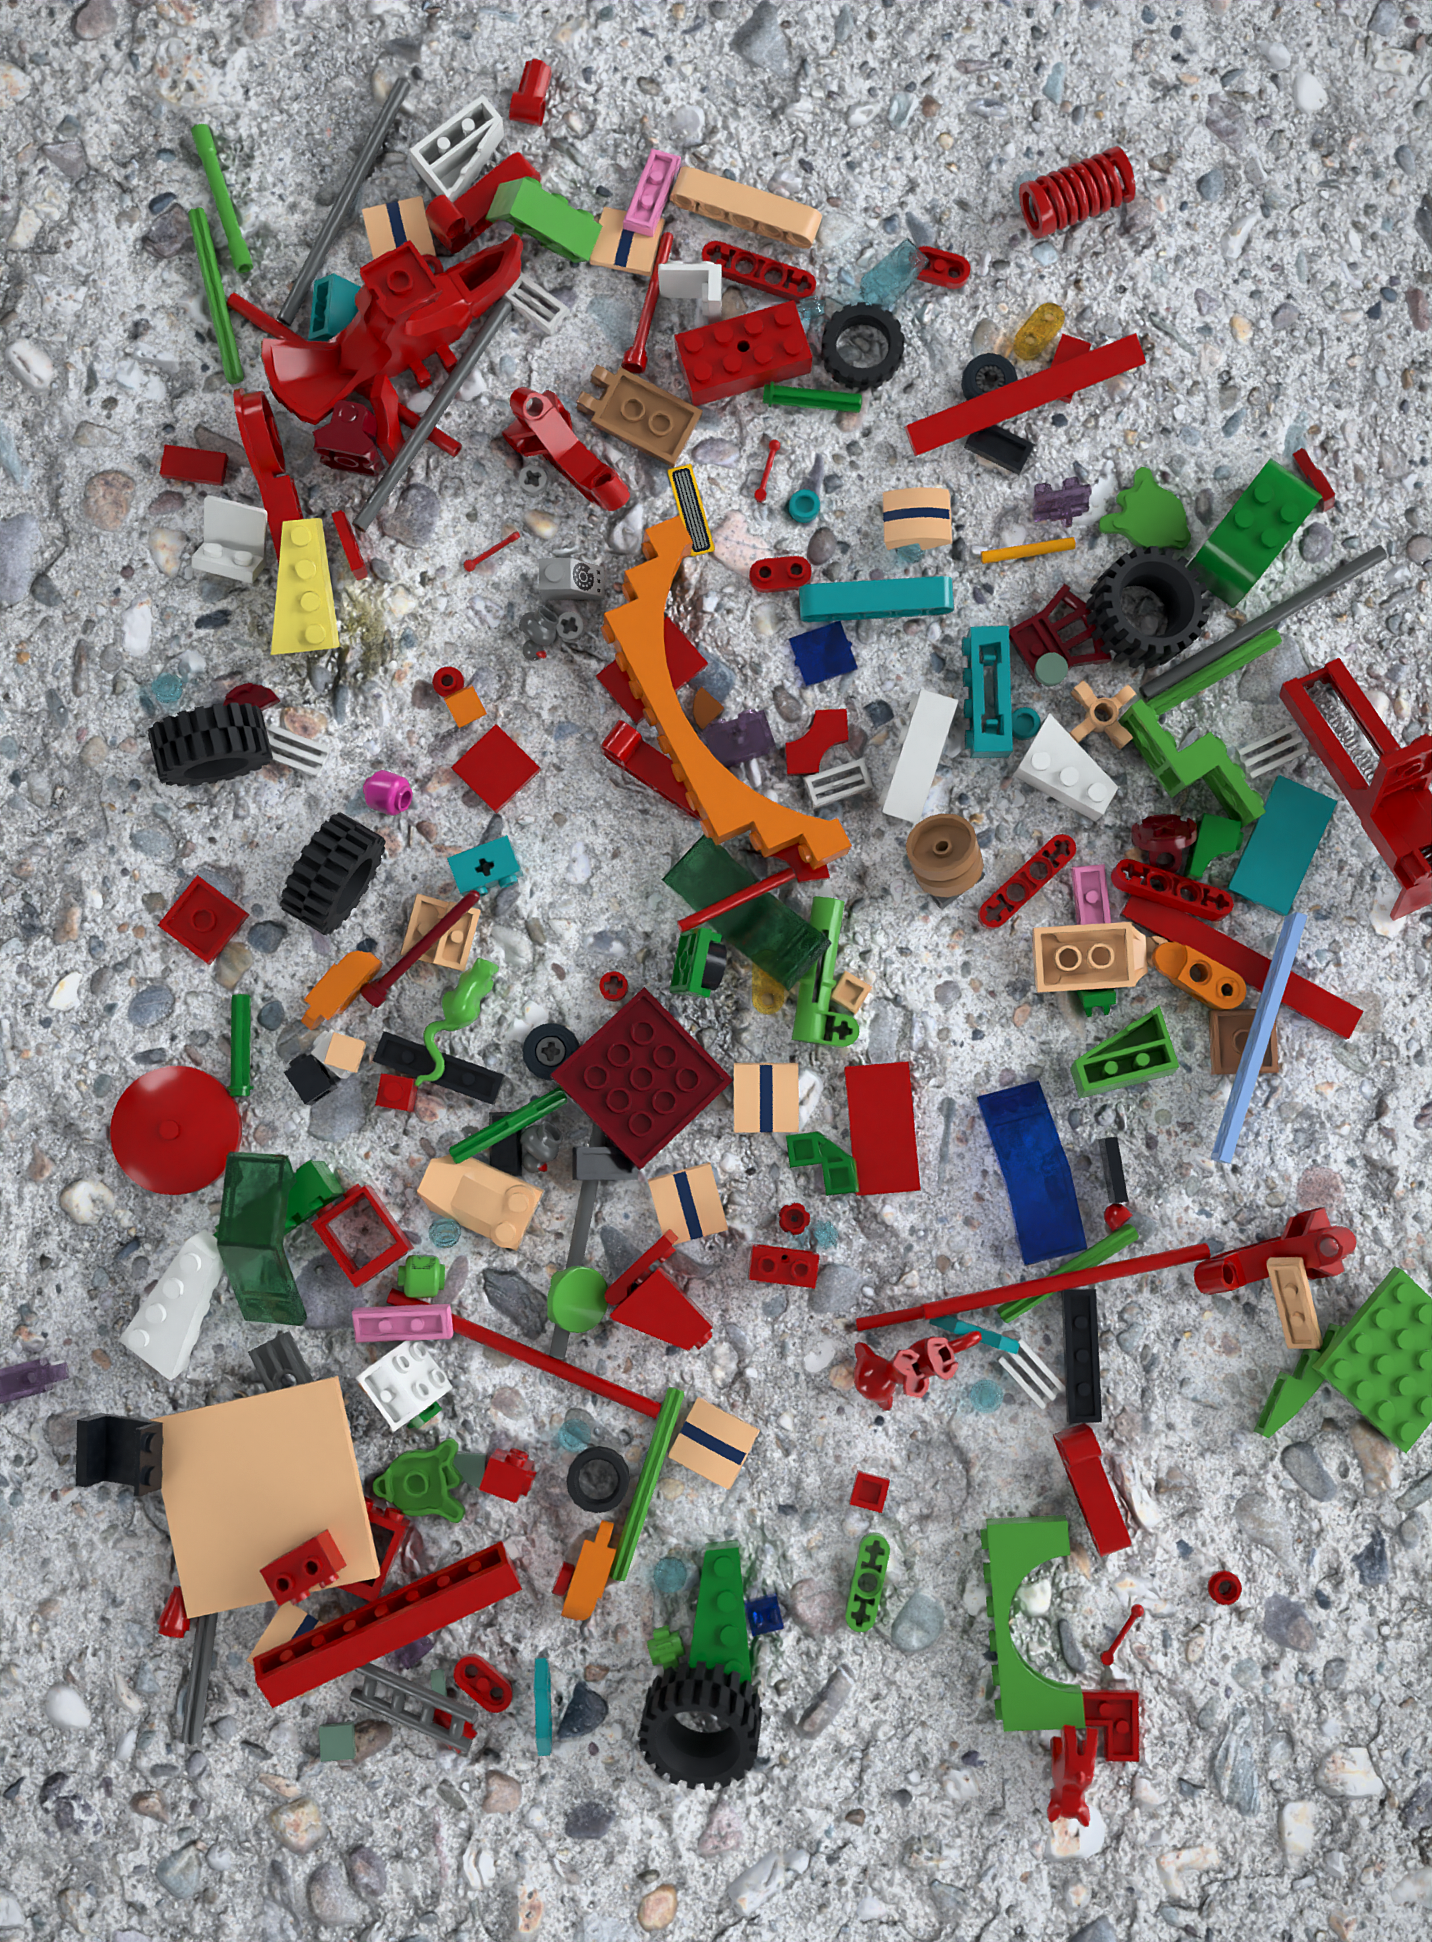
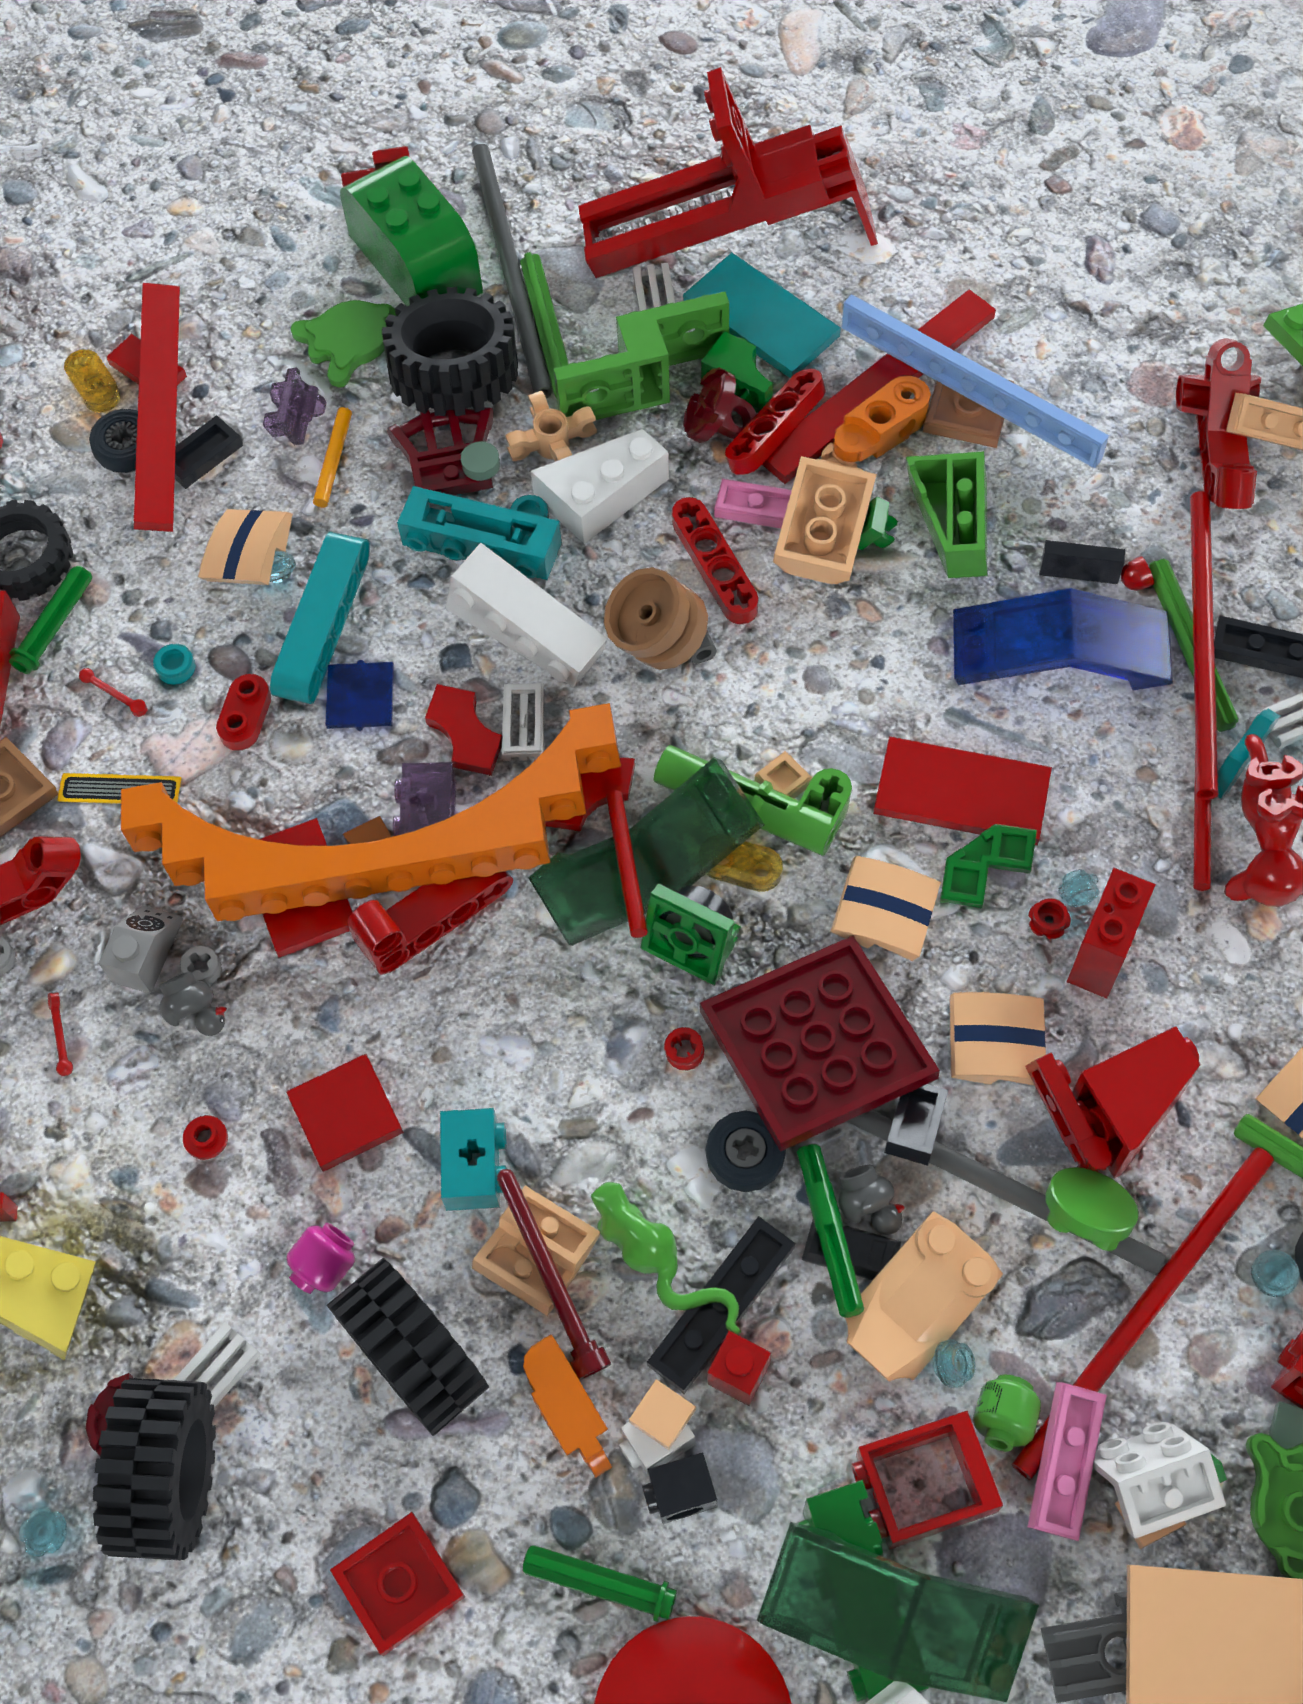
camera: 70 degrees left, 20 degrees down
orange tile [444,684,487,728] -> none

